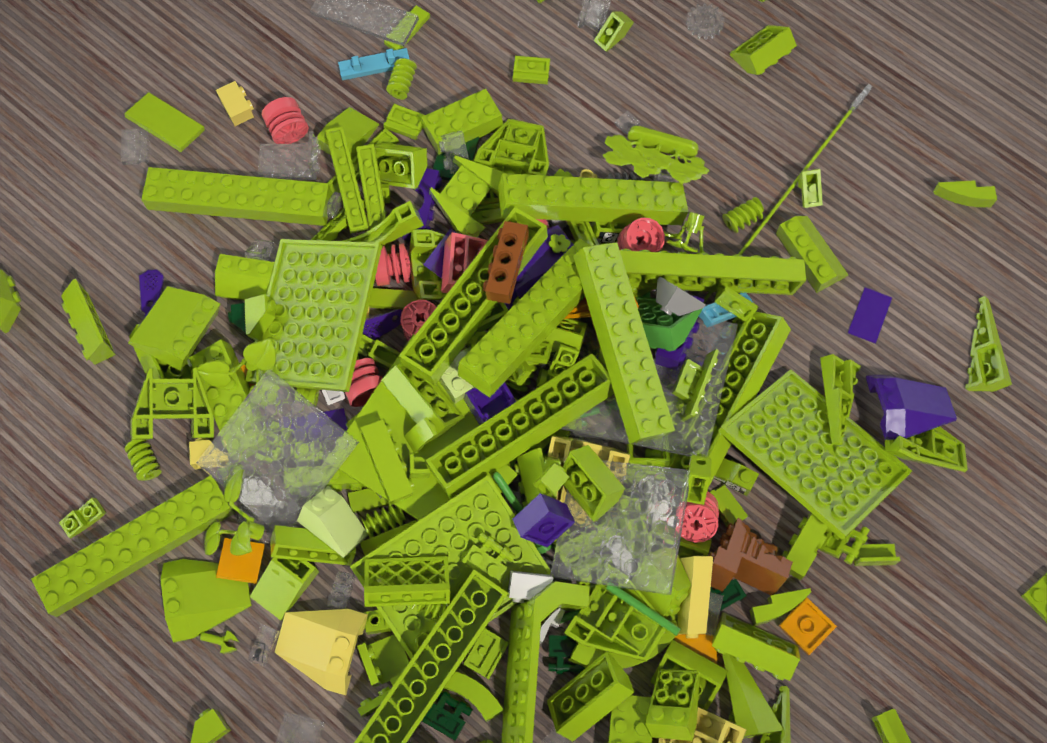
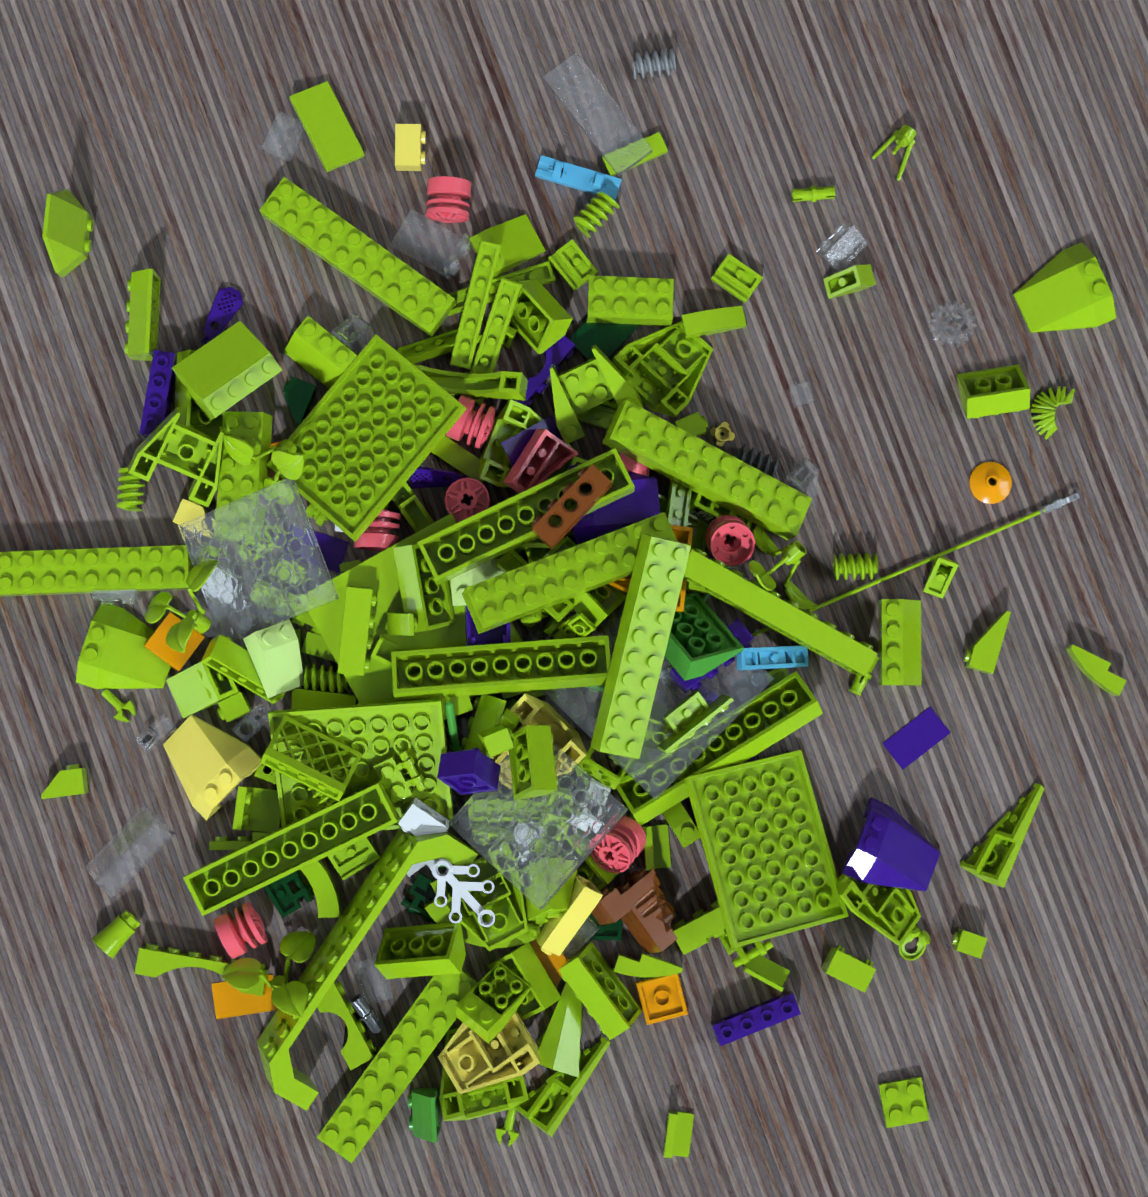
camera: 25 degrees right, 15 degrees up
lime slope [59,498,106,538] -> none
lime slope [245,294,276,341] -> none
clear tile [327,192,341,218] -> none
clear bracket [439,130,469,174] -> none
lime plant [549,234,571,253] -> none
lime plant [603,126,710,184] -> none
bright green bar [606,582,681,636] -> none
light grey slope [656,277,706,316] -> none
lime torso [684,453,712,505] -> none
lime panel [714,286,758,322] -> none
lime wedge [820,354,861,445] -> none
none -> clear plate [92,589,141,605]
none -> dark purple brick [139,350,177,437]
none -> lime brick [217,692,253,723]
none -> white plant [431,858,495,927]
none -> lime slope [681,306,747,339]
none -> dark purple brick [711,991,801,1046]
none -> lime container [821,944,876,993]
none -> lime pin [849,656,880,696]
none -> lime piece [899,925,931,961]
none -> lime brick [951,928,988,959]
none -> lime slope [963,611,1011,674]
none -> light orange dish [969,462,1012,504]
none -> lime hair [1031,386,1075,440]

